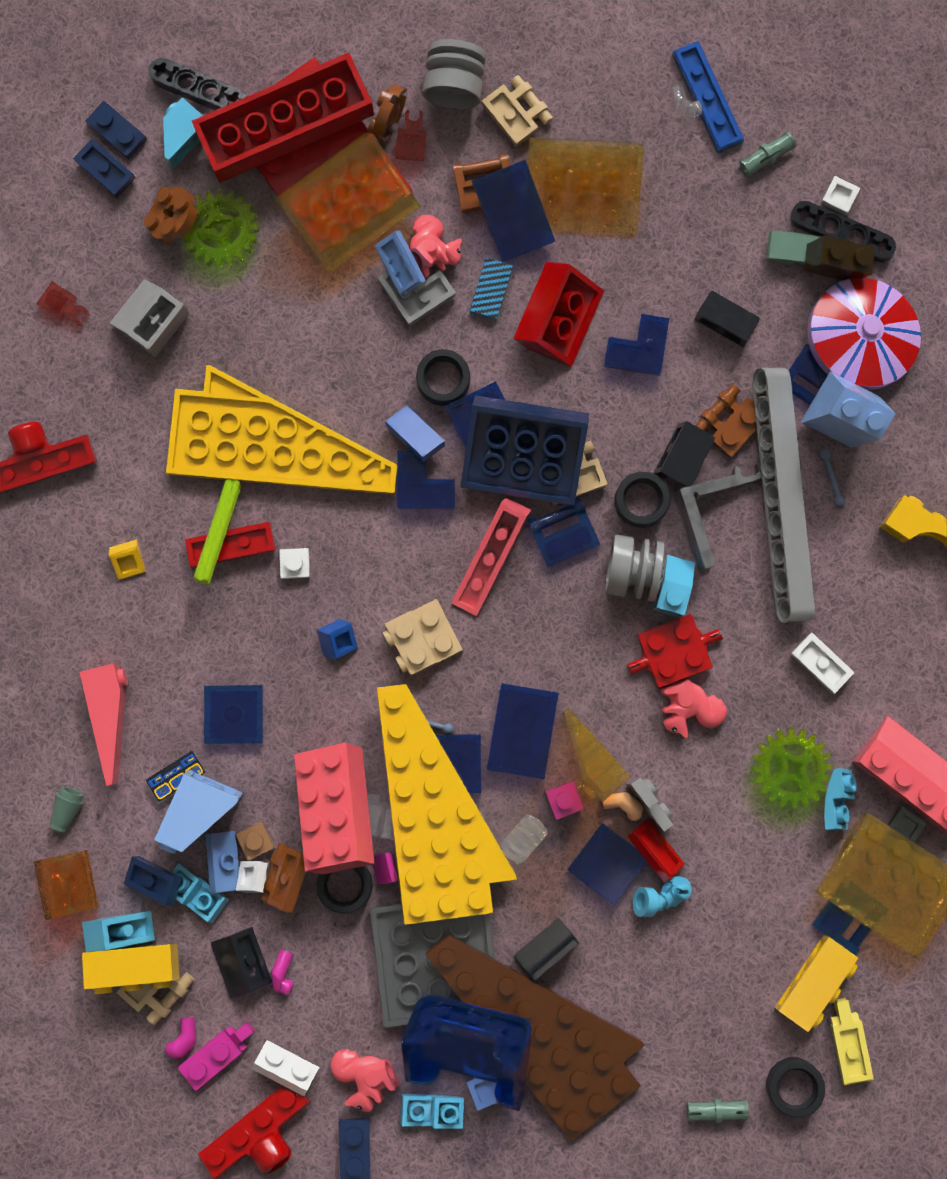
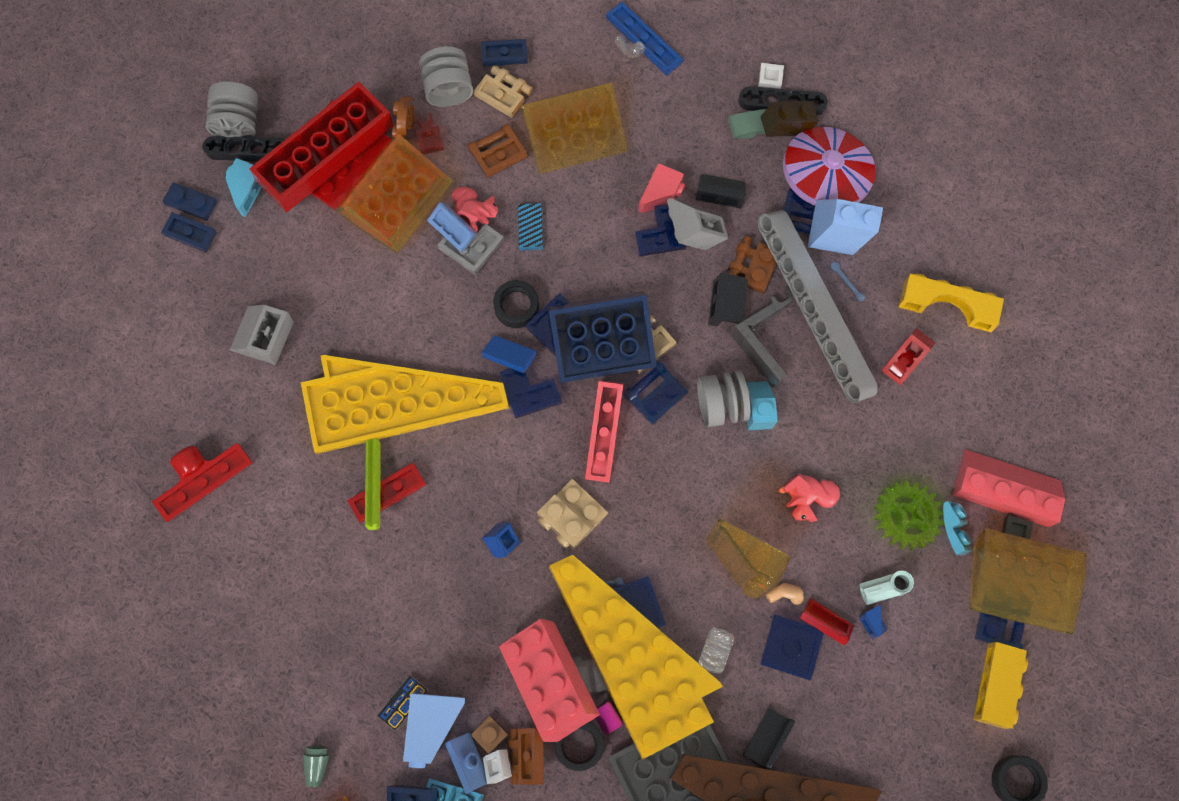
camera: 25 degrees left, 10 degrees down
clear red plate [36,281,90,326] -> none
coral slope [79,663,128,786] -> none
yellow slope [109,540,146,580] -> none
dark orange plate [144,186,197,244] -> none
clear neon green gear [181,188,260,268] -> none
clear blue plate [204,685,263,744] -> none
white plate [280,548,310,579] -> none
clear blue plate [472,159,556,262] -> none
clear blue plate [487,683,559,779] -> none
red slope [513,262,605,367] -> none
dark pink brick [545,781,584,820] -> none
black tyre [614,471,670,528] -> none
red plate [627,614,723,689] -> none
light grey plate [627,777,673,832] -> none
medium azure arm [633,876,692,918] -> none
sand green pin [739,132,796,177] -> none
white plate [791,633,855,694] -> none
light yellow hinge [830,998,874,1086] -> none
none -> light grey wheel [205,82,259,137]
none -> dark blue plate [481,39,528,66]
none -> coral slope [638,163,686,213]
none -> light grey slope [667,198,728,250]
none -> light aqua piece [859,571,914,605]
none -> blue slope [859,605,887,638]
none -> red arch [881,328,935,386]

